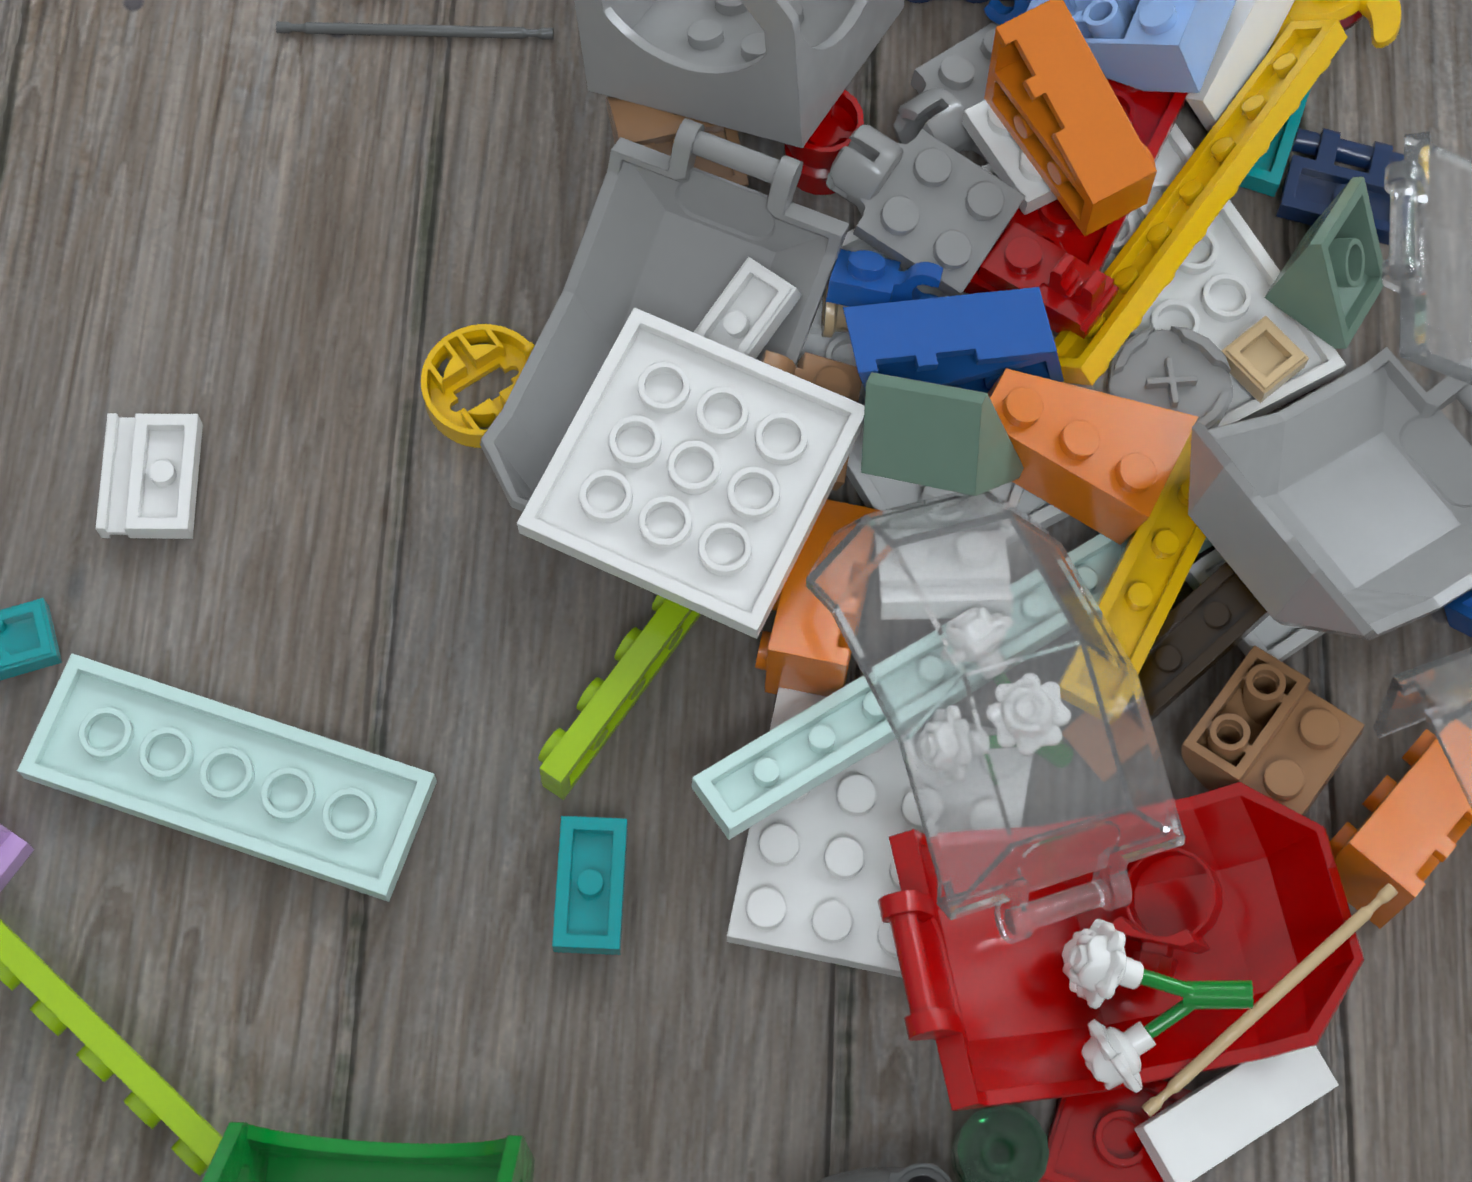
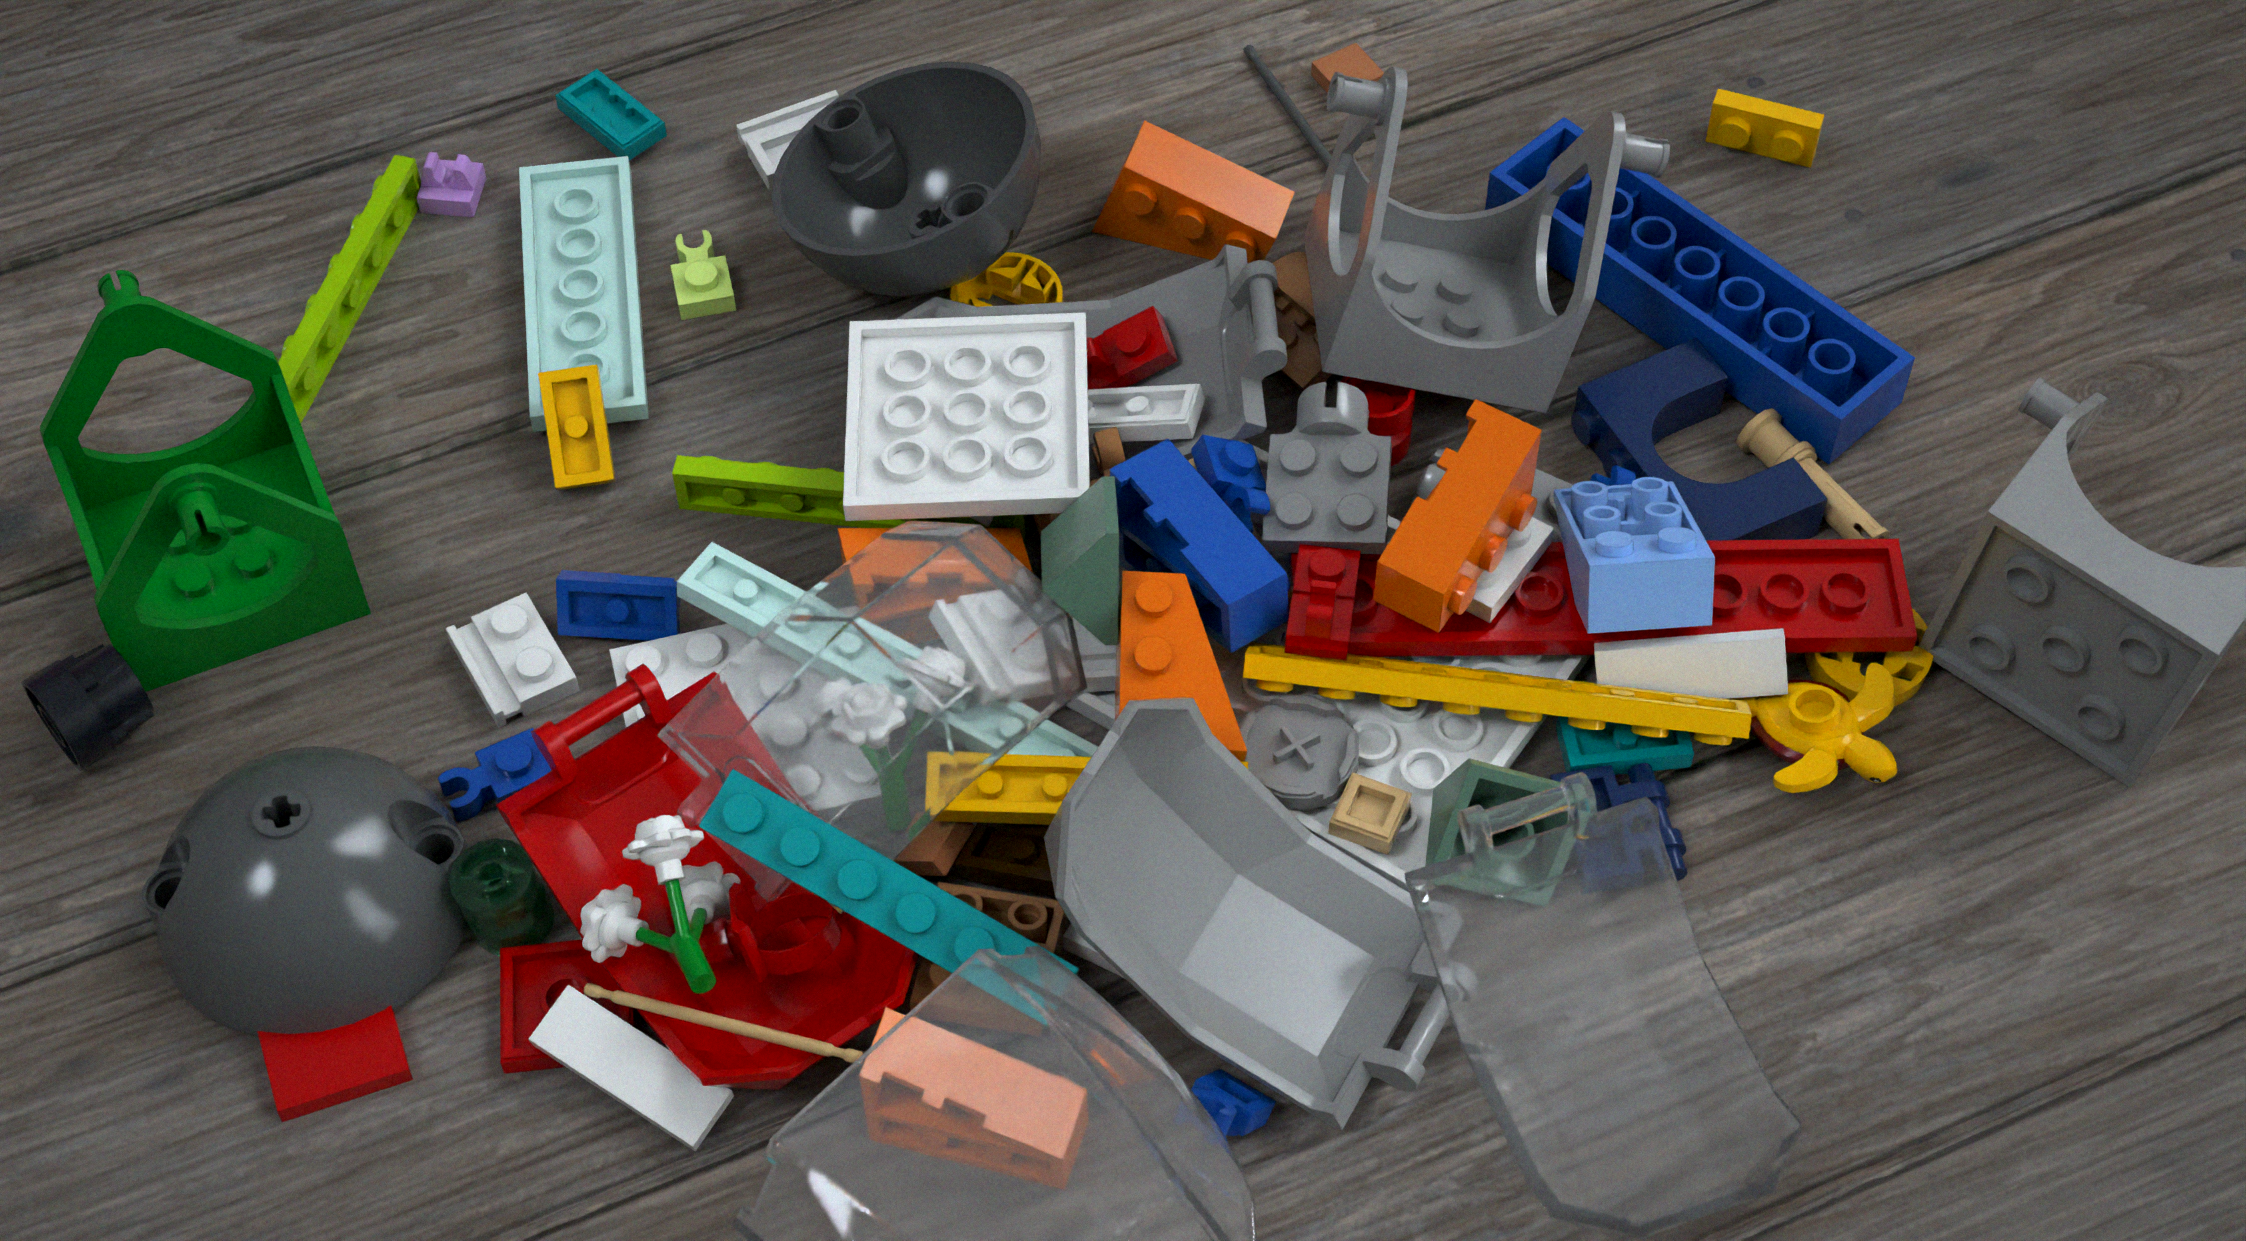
camera: 65 degrees right, 15 degrees down
teal plate [552,816,628,955] -> none
none -> blue plate [438,728,551,821]
none -> white plate [446,593,580,728]
none -> yellow plate [538,364,616,490]
none -> blue plate [556,570,681,641]
none -> yellowish green plate [670,230,736,320]
none -> teal plate [699,769,1079,1028]
none -> dark grey piece [771,61,1041,297]
none -> red plate [1087,306,1178,389]
none -> orange wedge [1092,120,1295,263]

